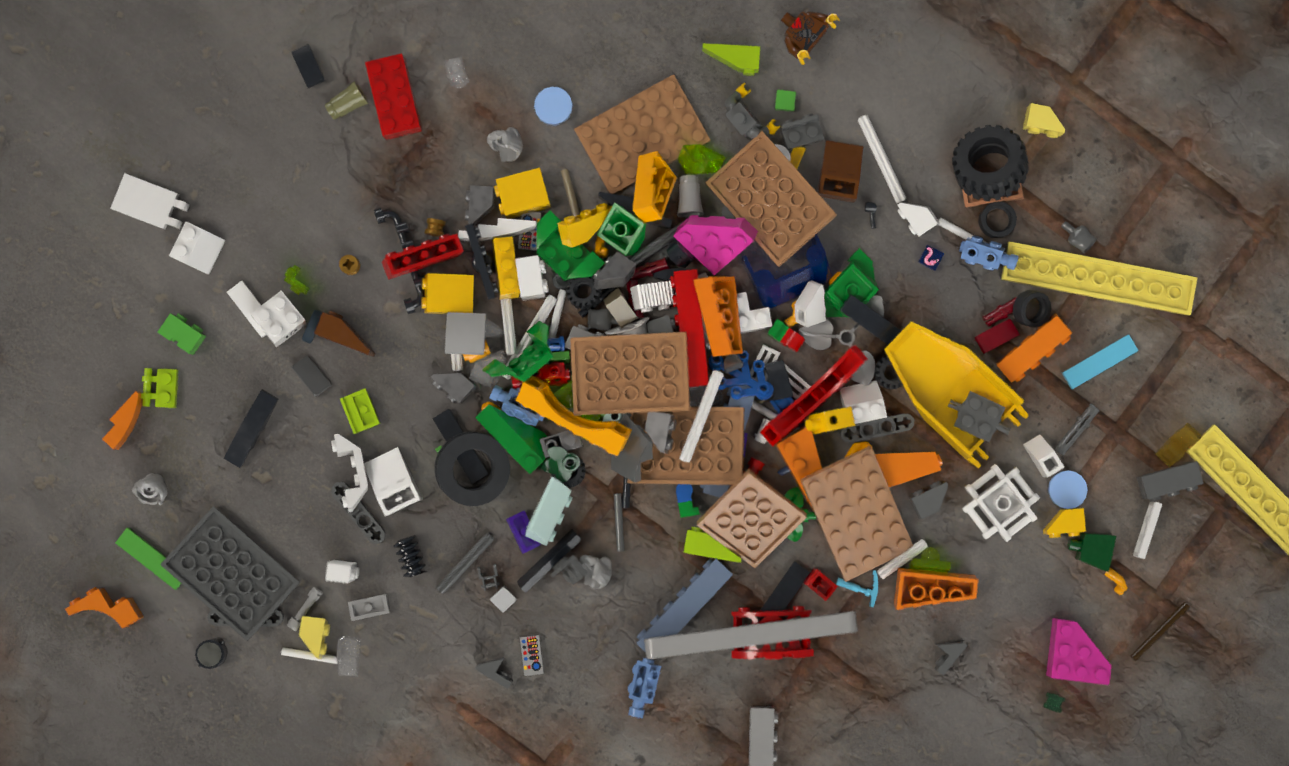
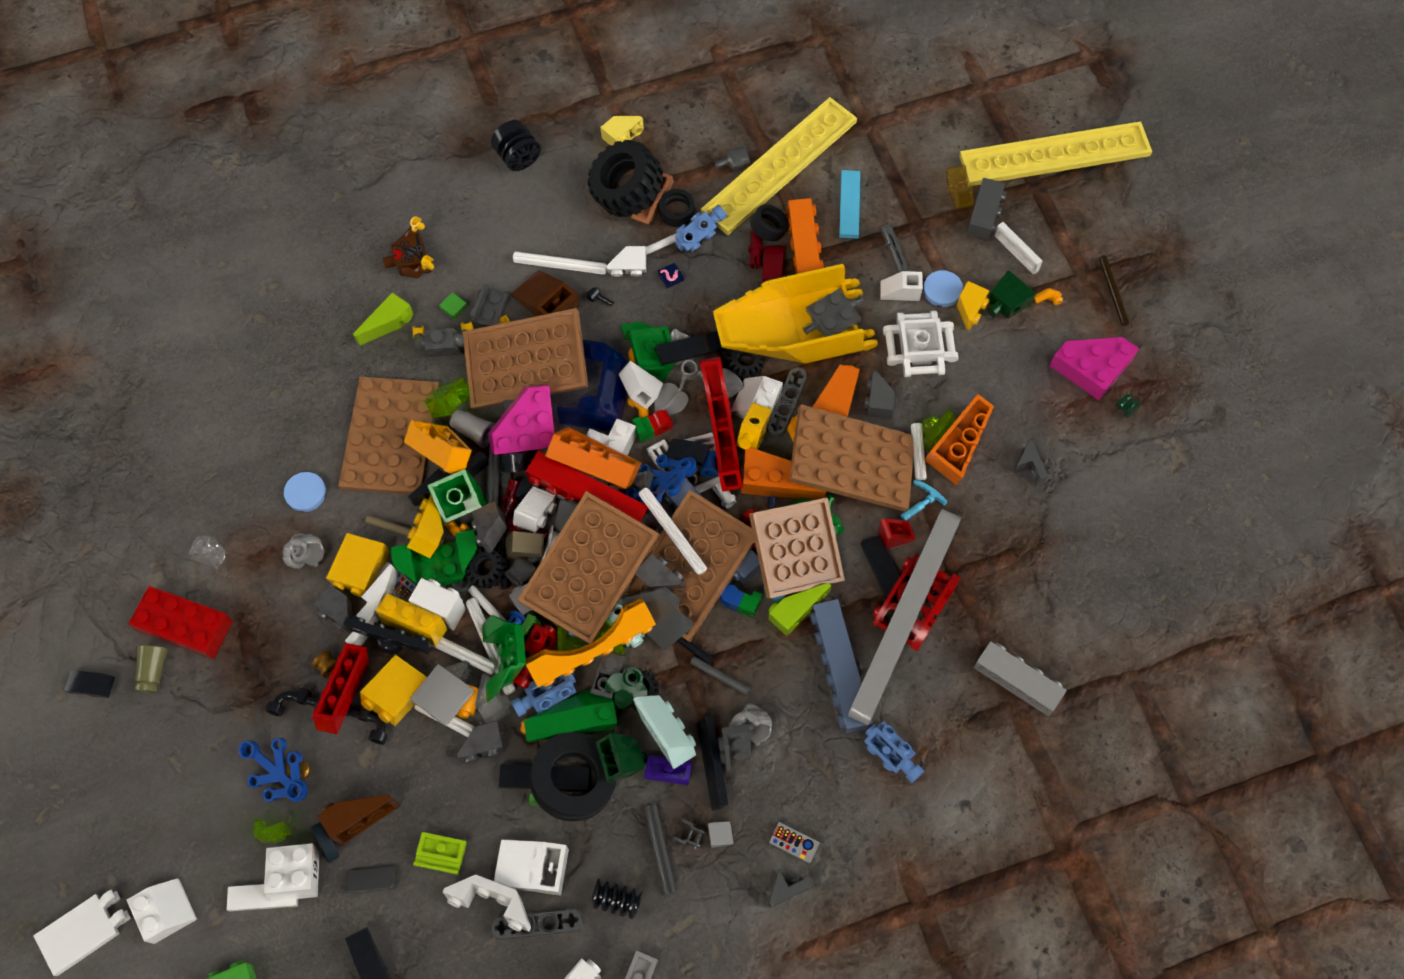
camera: 55 degrees left, 20 degrees down
none -> blue plant [238,738,308,802]
none -> black wheel [491,120,541,171]
none -> dark green torso [596,733,648,782]

